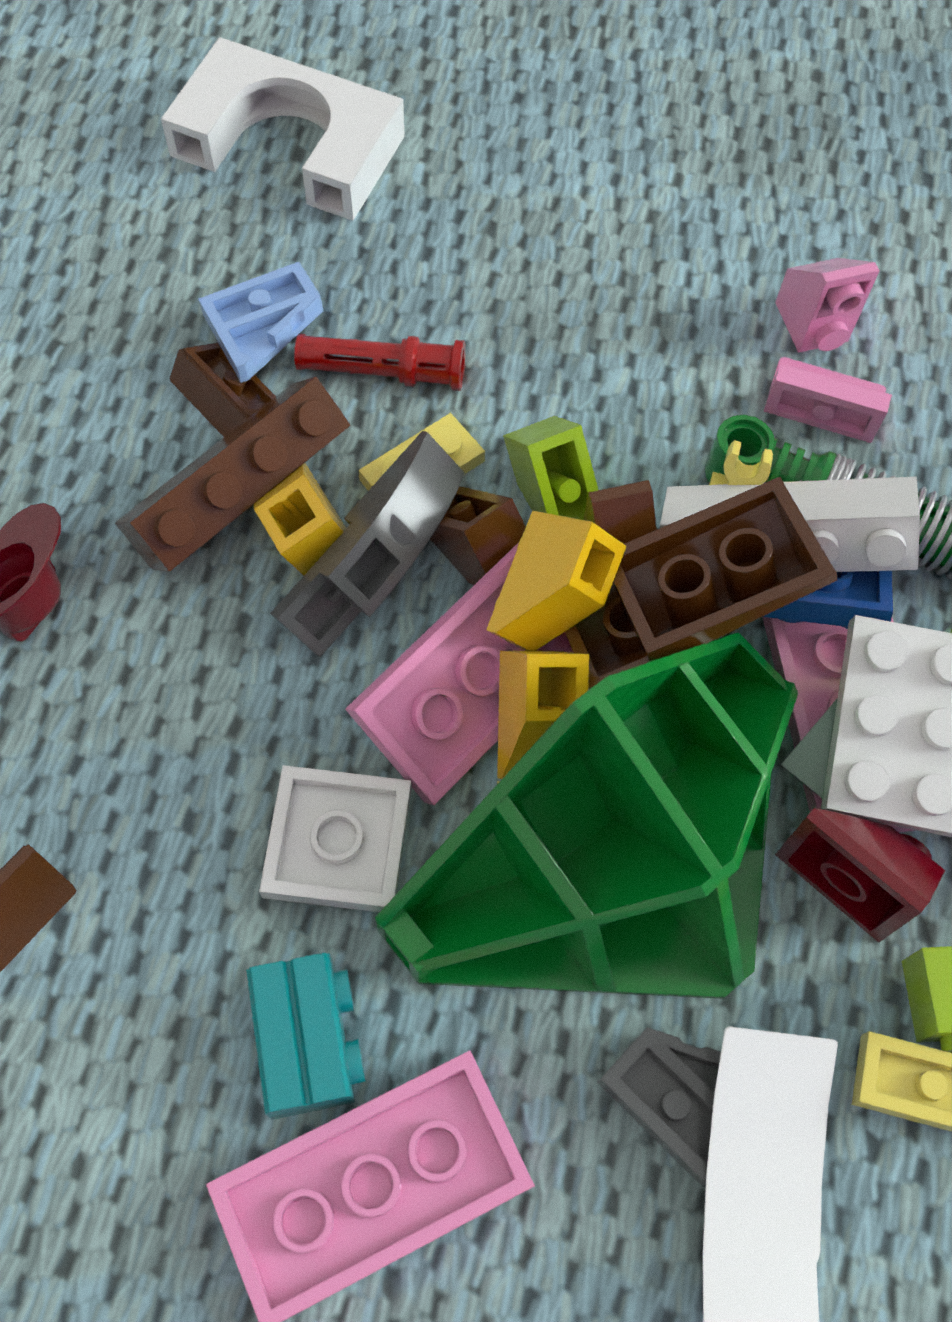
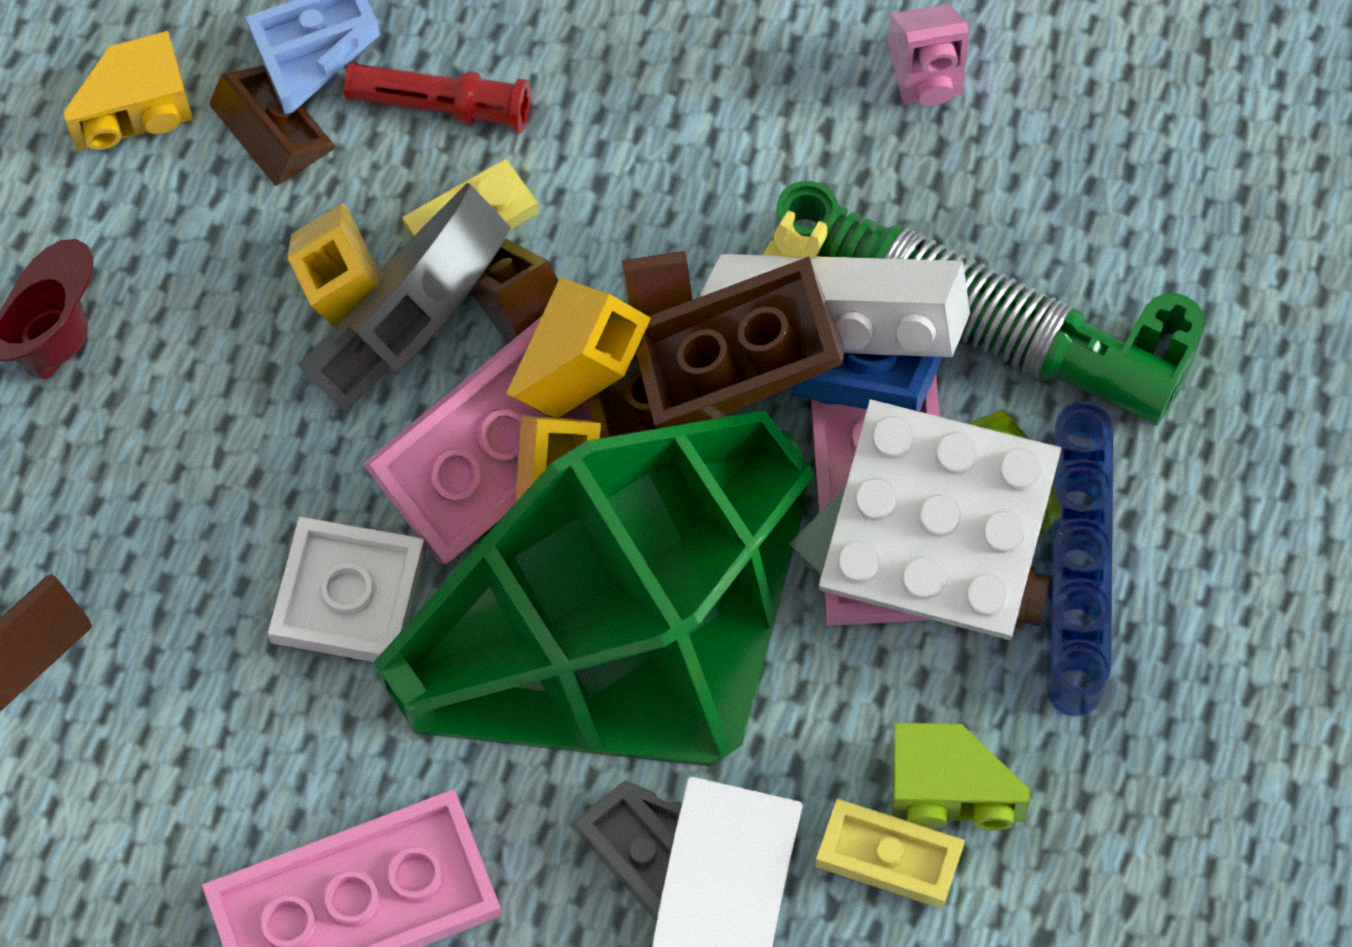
camera: 10 degrees right, 0 degrees up
reddish brown brick [115,376,351,572] -> none
teal brick [246,953,366,1120] -> none
lime slope [503,416,599,520] -> none
bright pink panel [764,357,892,443] -> none
dark red slope [775,807,946,943] -> none
none -> yellow slope [63,31,194,151]

